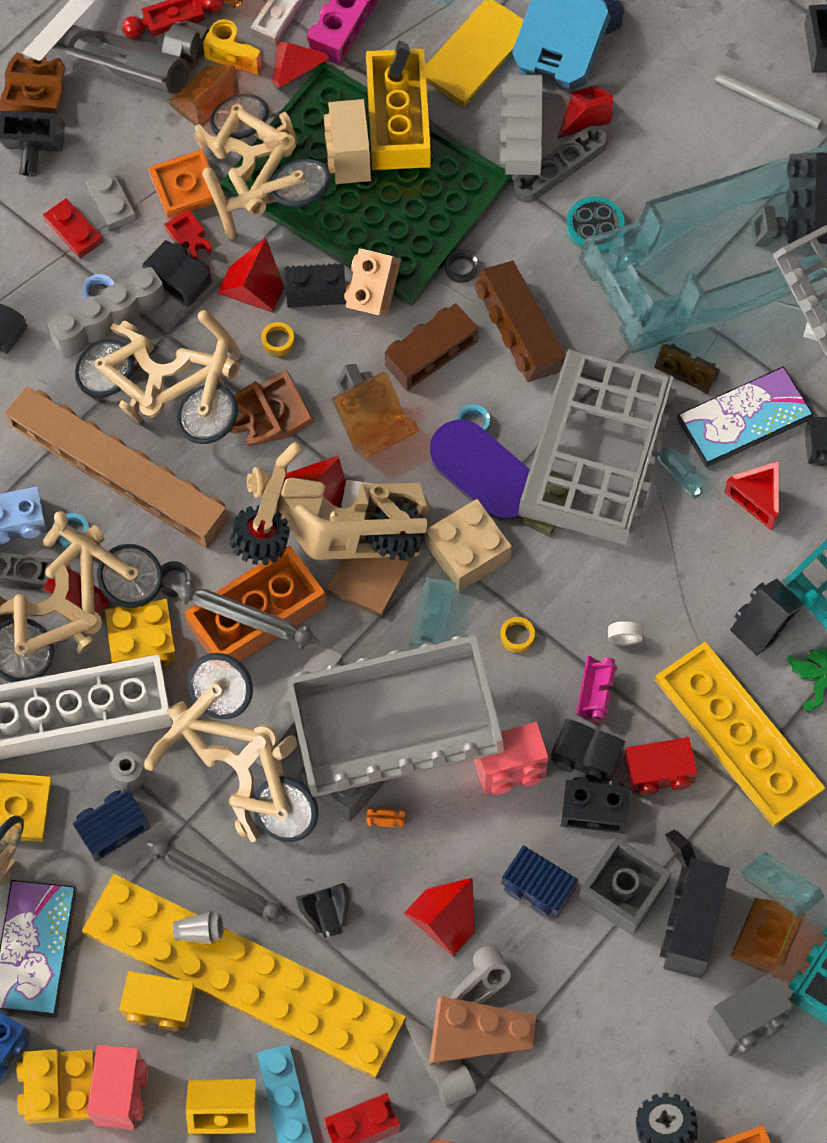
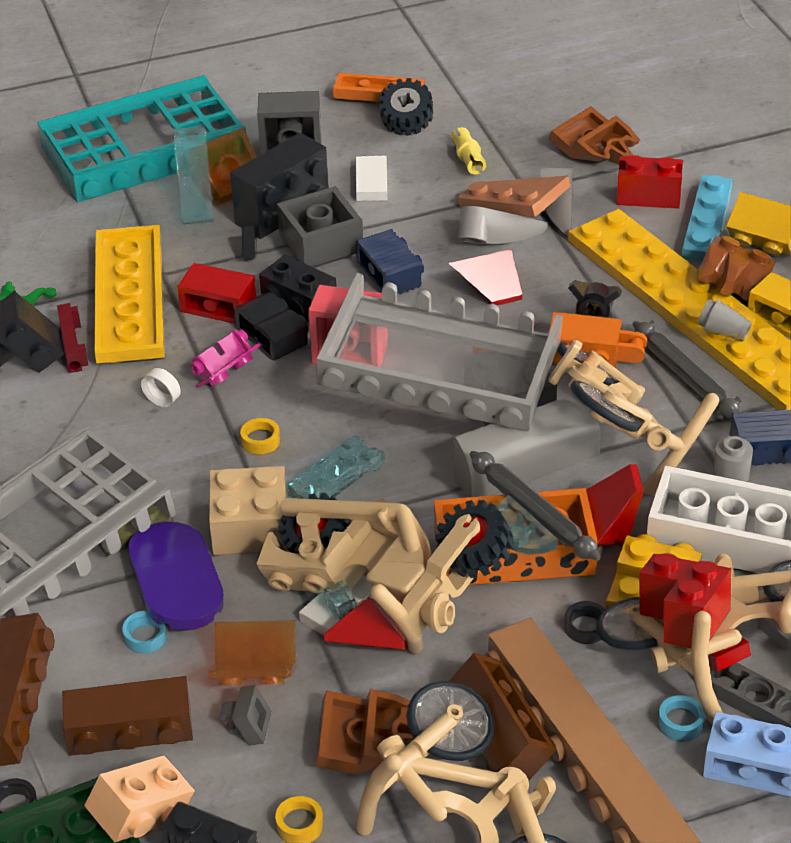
camera: 150 degrees left, 25 degrees down
none -> dark red piece [57,303,88,373]
none -> clear light blue bush [323,580,357,621]
none -> white tile [356,156,388,201]
none -> reddish brown brick [446,653,557,781]
none -> light yellow pin [451,127,487,175]
none -> clear light blue plate [497,495,558,554]
none -> orange brick [549,312,647,368]
none -> red slope [586,464,644,545]
none -> red brick [639,553,731,648]
none -> dark orange plate [697,236,776,301]

